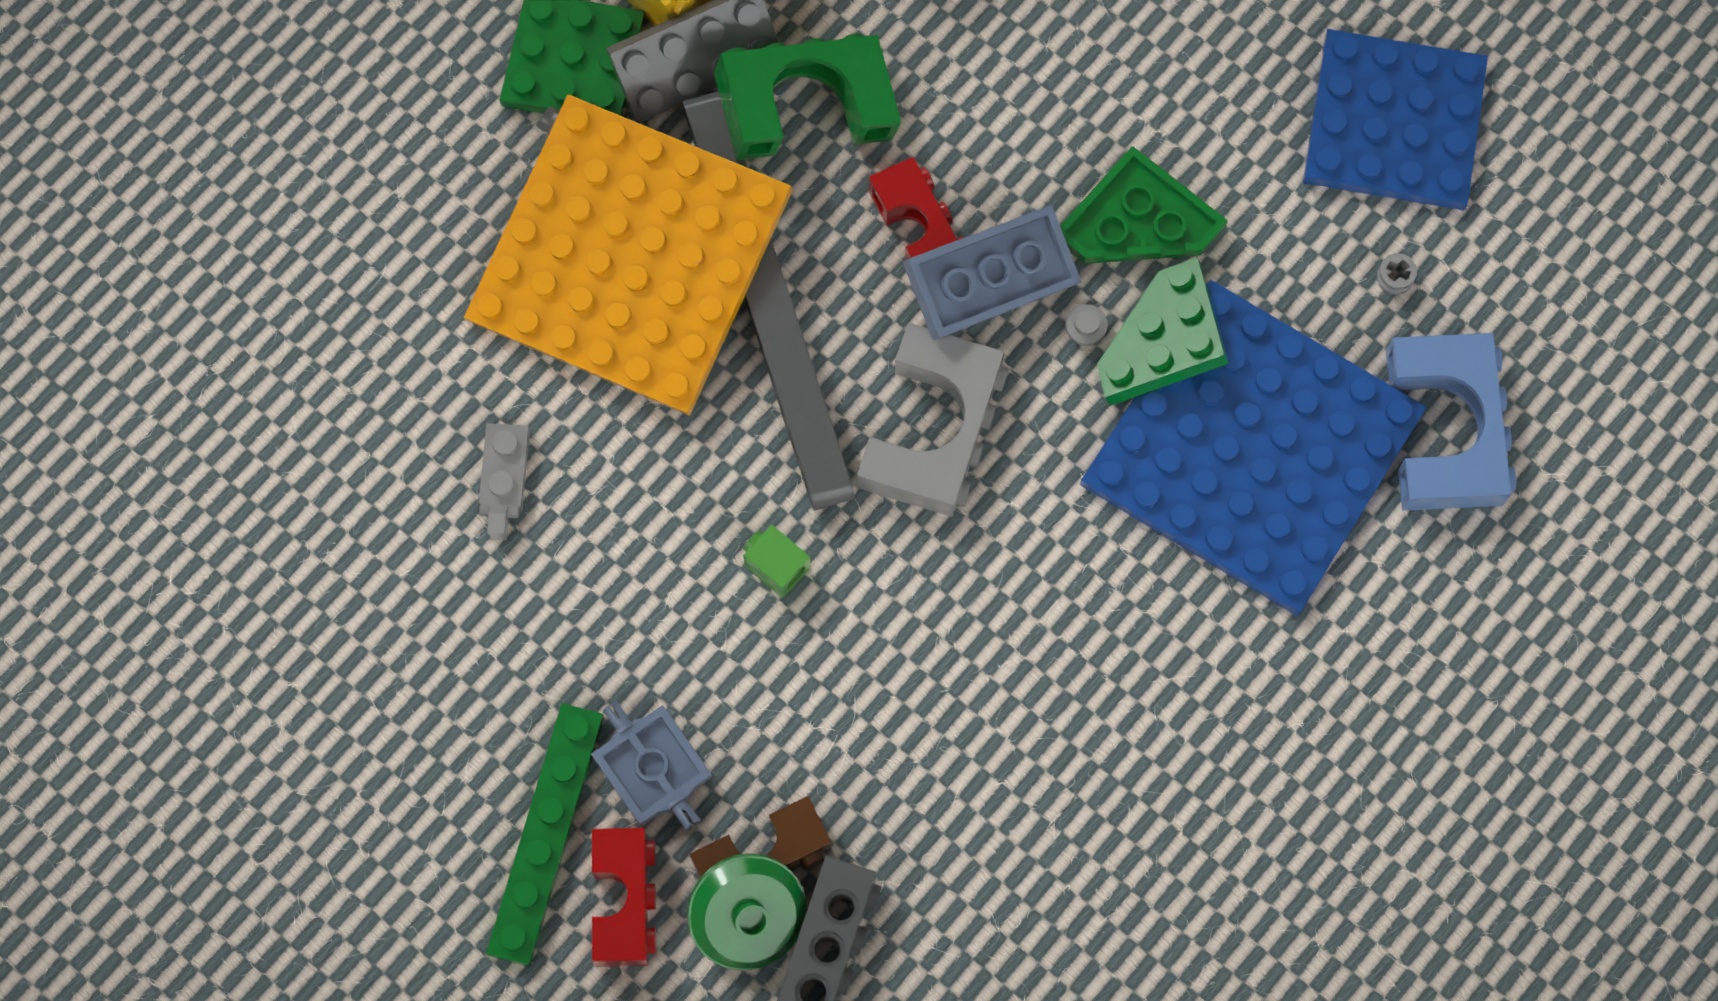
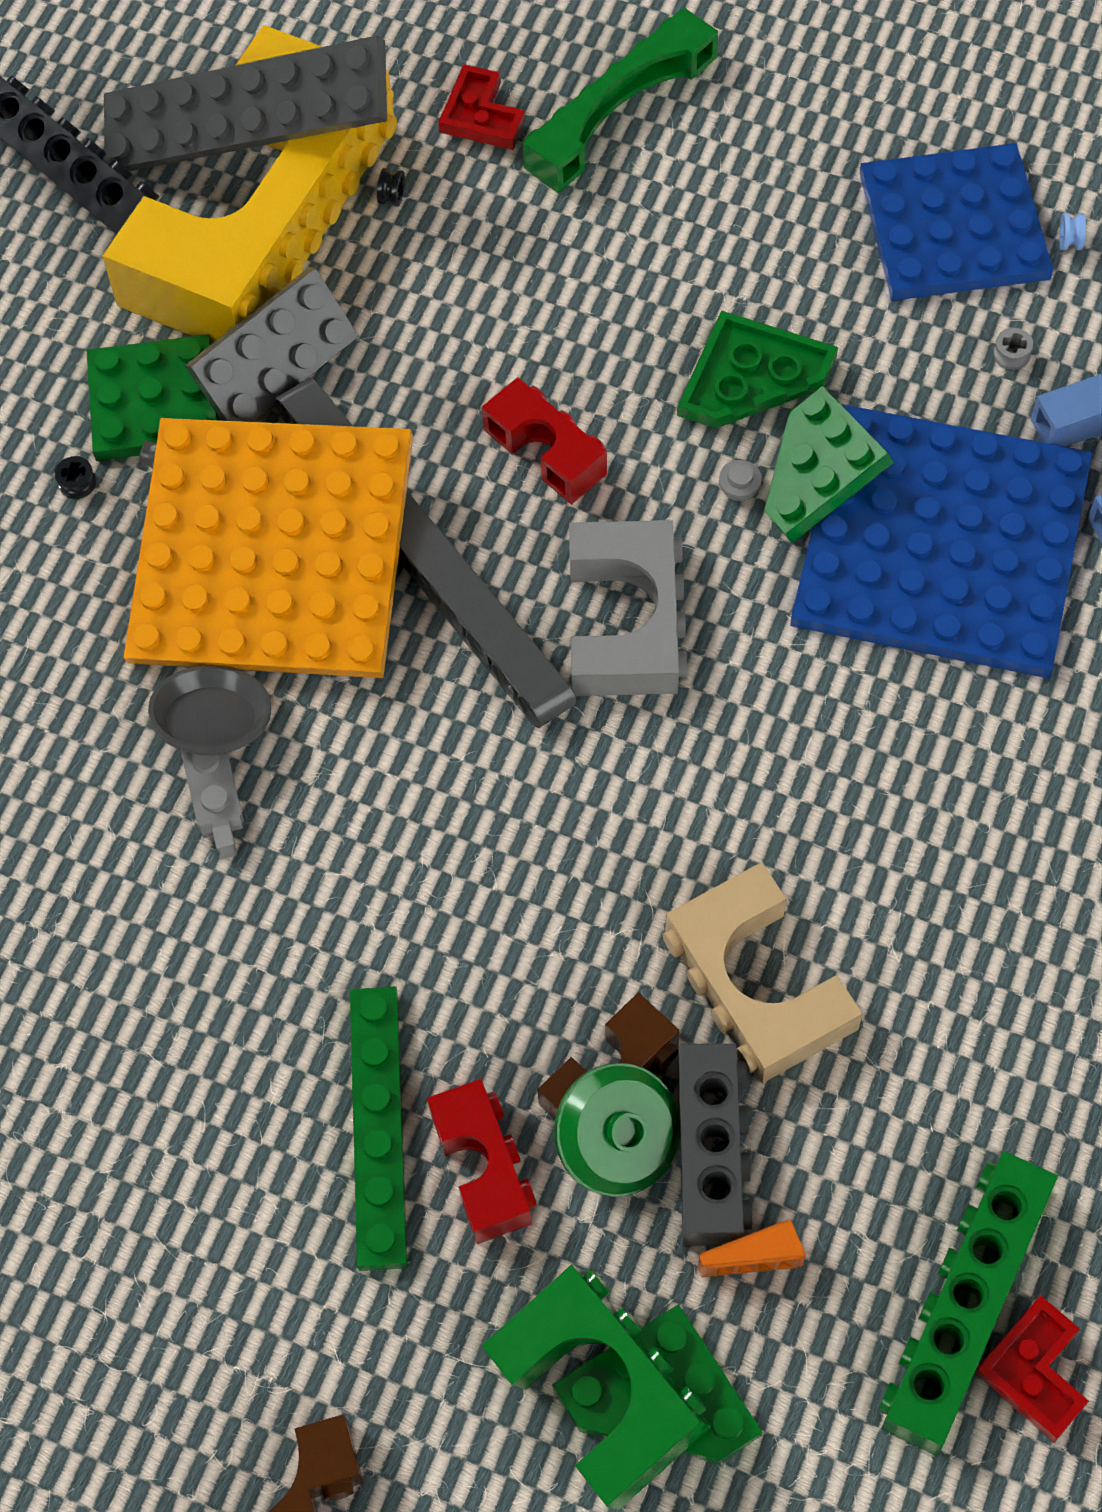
camera: 15 degrees left, 10 degrees down
sand blue plate [591,701,713,831] -> none
green arch [714,33,901,161] -> none
bright green brick [743,524,811,599] -> none
sand blue plate [903,205,1082,340] -> none
none -> black bush [55,456,96,499]
none -> dark grey piece [148,665,271,756]
none -> tan arch [662,862,863,1084]
none -> light blue bush [1059,213,1086,250]

